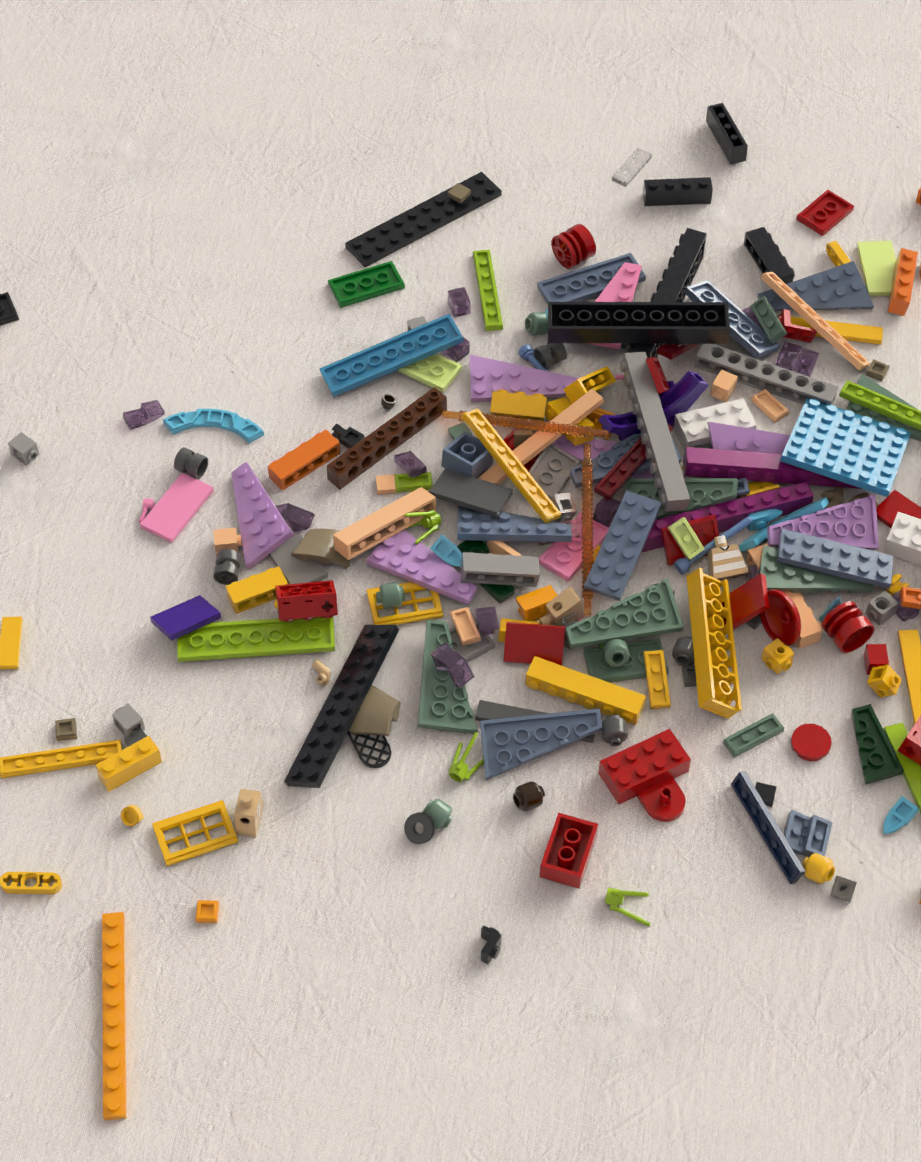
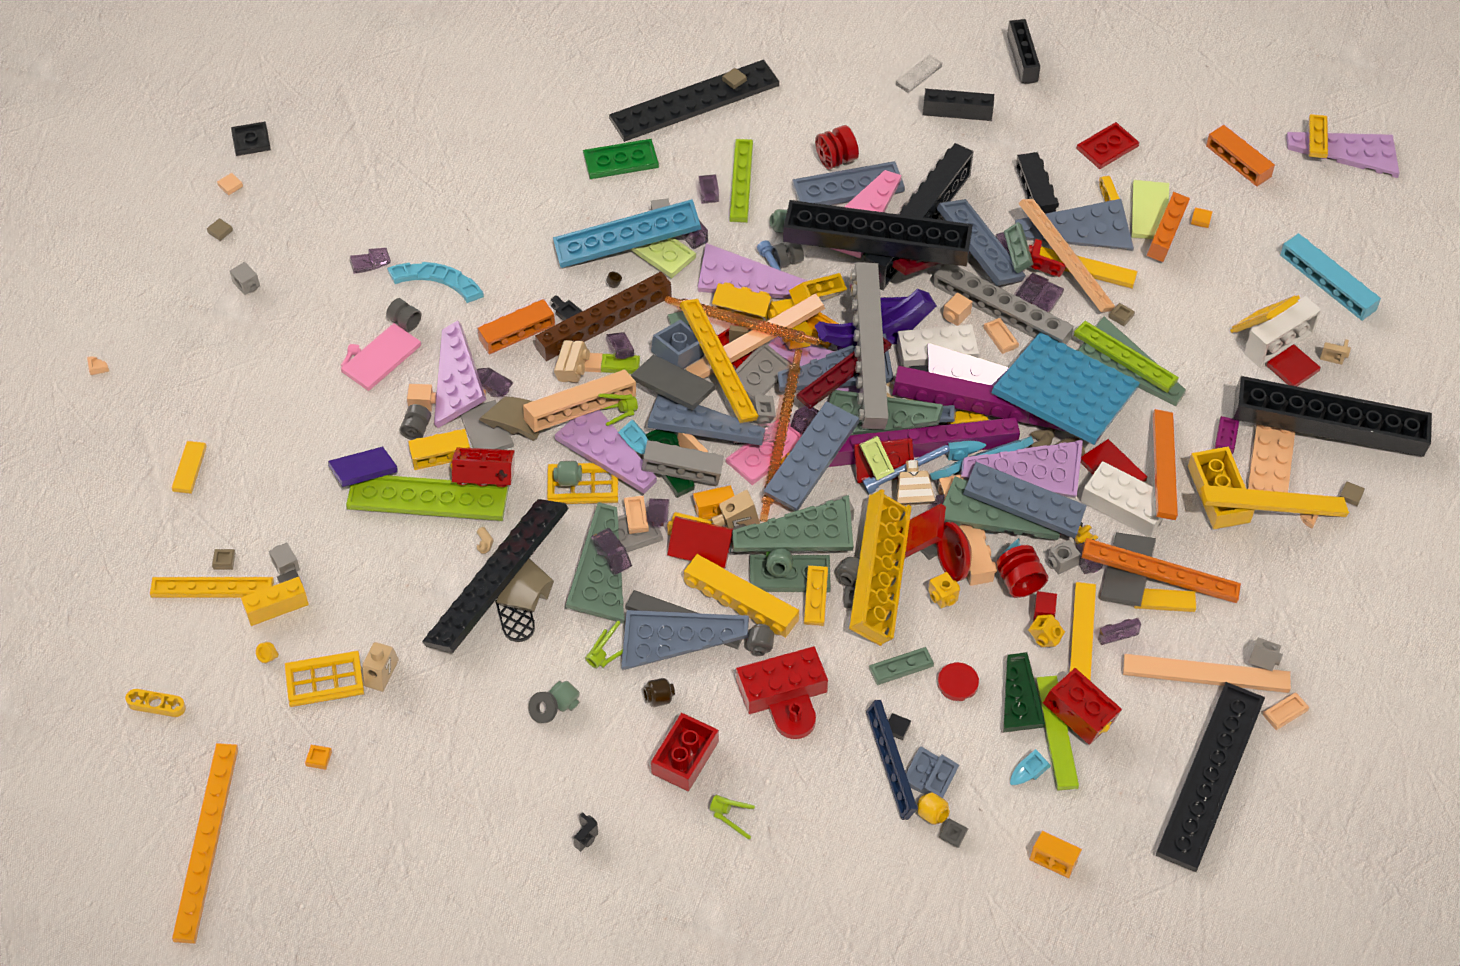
camera: 10 degrees right, 0 degrees up
red tile [645,357,670,394] -> none
none -> tan brick [554,340,590,382]

